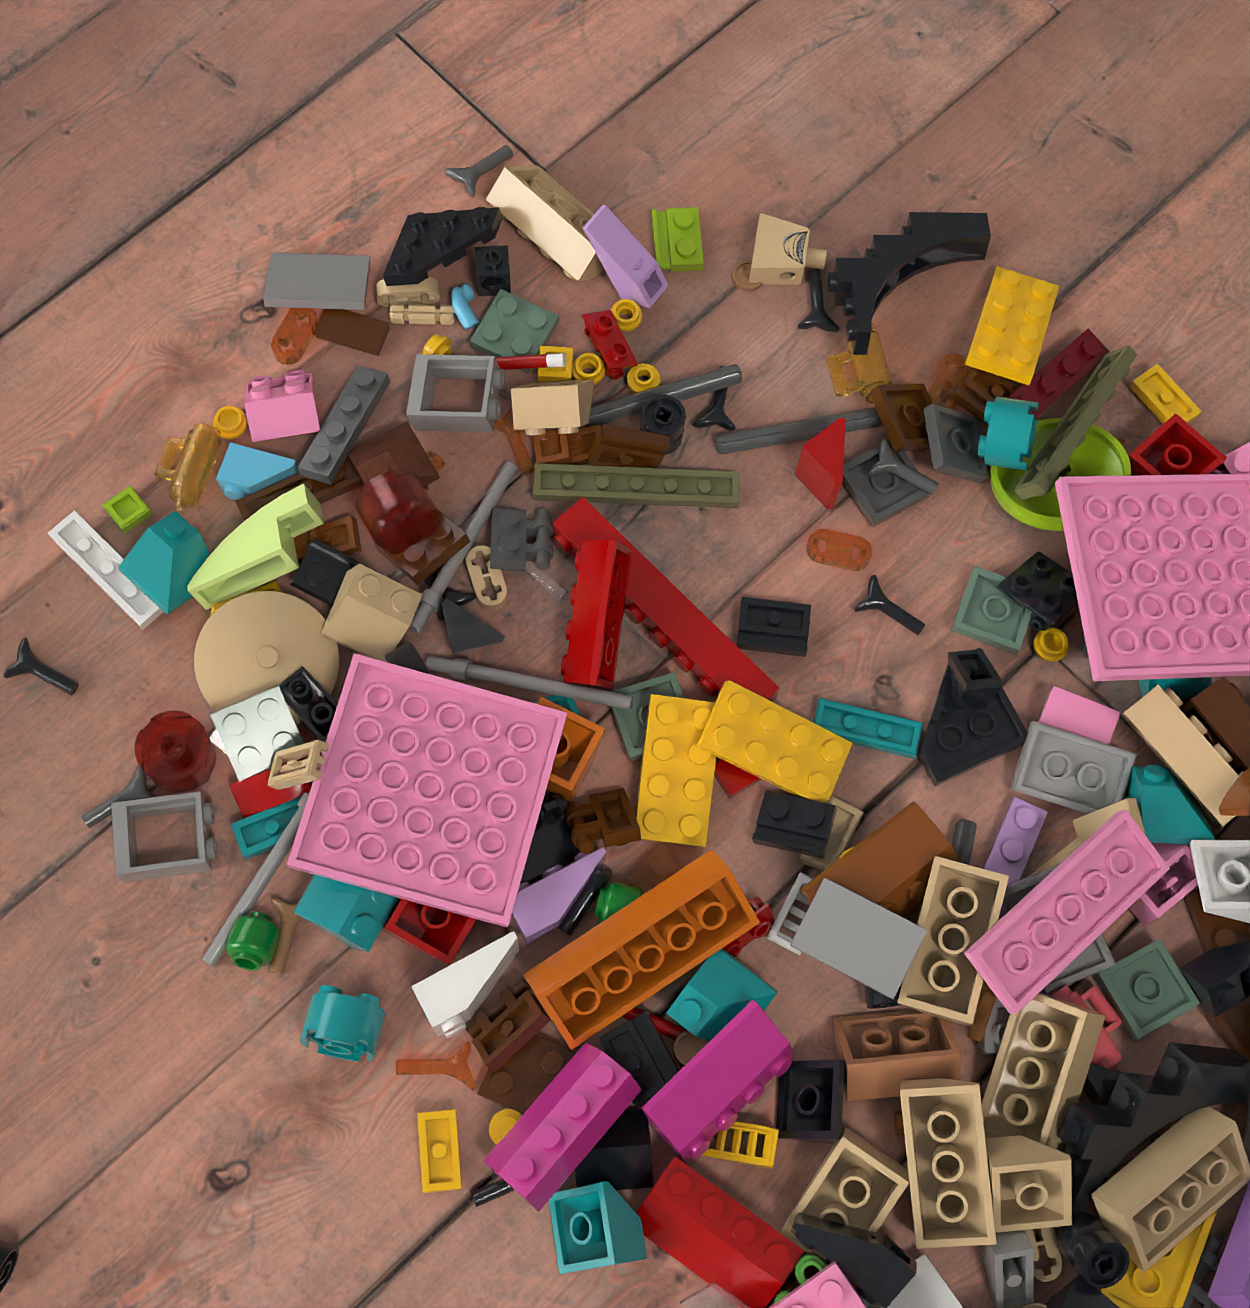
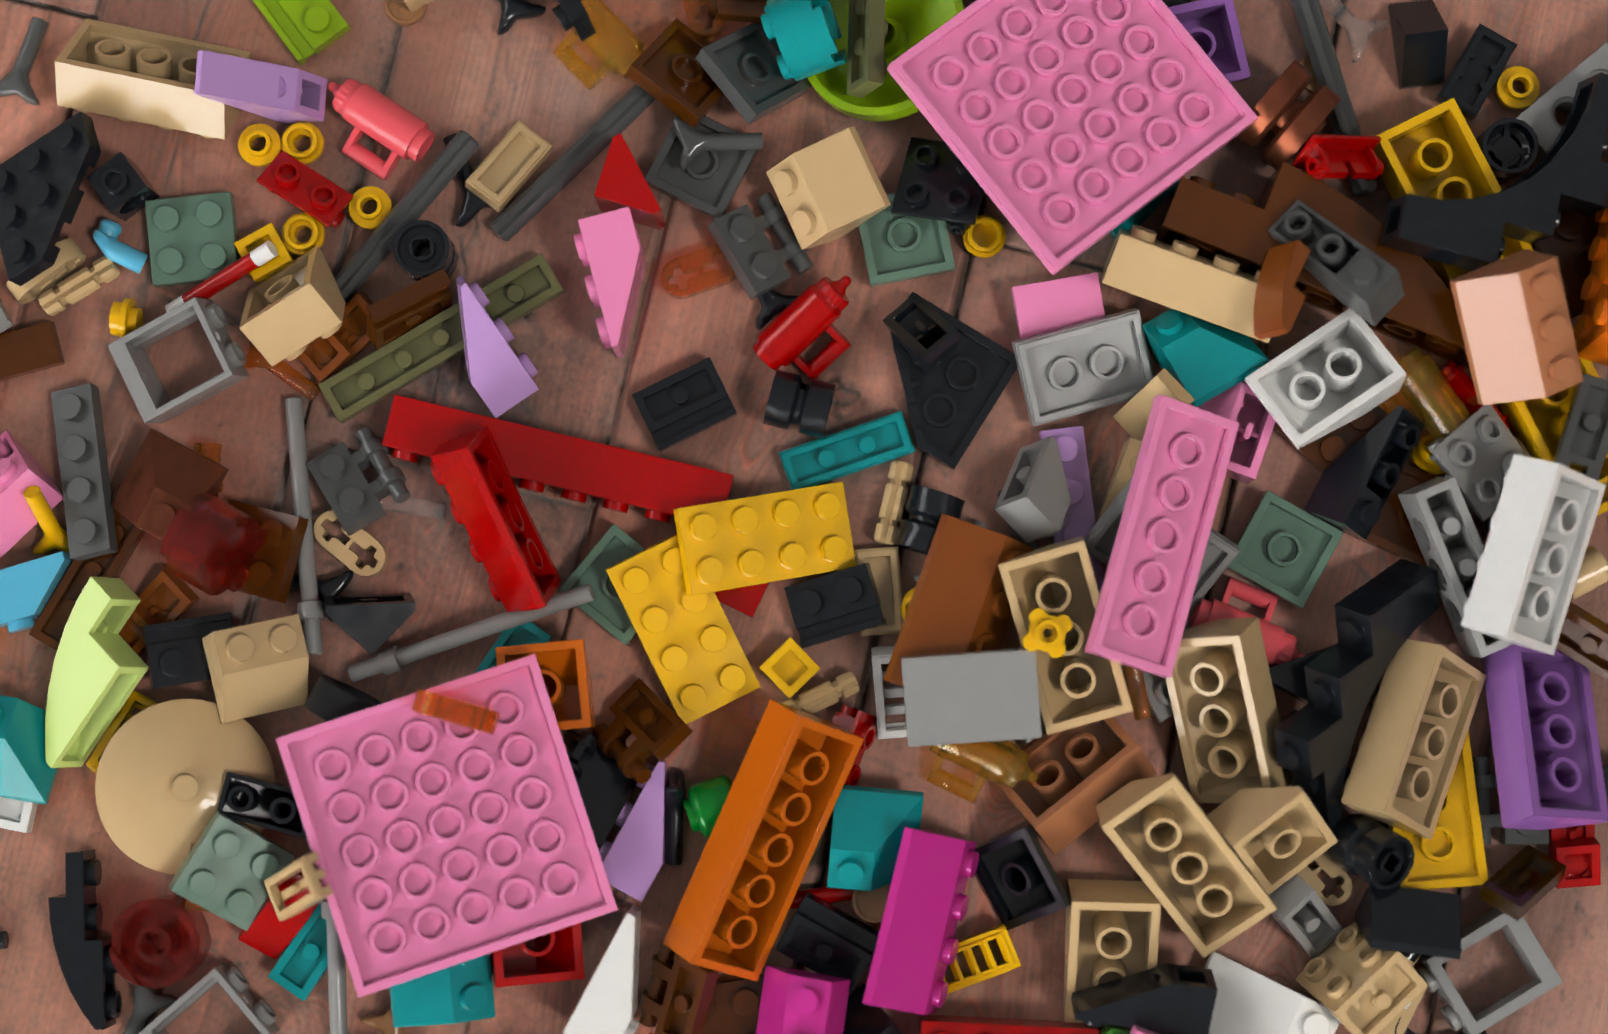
camera: 25 degrees left, 15 degrees up
none -> yellow piece [23,485,69,555]
none -> black slope [48,849,122,1030]
none -> yellow plate [238,123,282,167]
none -> coral piece [327,78,436,181]
none -> clear orange beam [411,689,501,735]
none -> lavender slope [456,275,539,418]
none -> tan tile [465,120,553,212]
none -> bright pink slope [573,206,646,358]
none -> dark grey plate [708,193,814,300]
none -> red piece [753,276,852,379]
none -> yellow plate [759,637,821,699]
none -> black wheel [763,369,836,439]
none -> tan slope [766,126,891,250]
none -> tan axle [782,671,860,714]
none -> tan axle [874,460,914,545]
none -> black wheel [894,485,965,555]
none -> clear yellow piece [927,740,1038,804]
none -> light grey slope [994,436,1071,543]
none -> yellow plate [1022,608,1072,658]

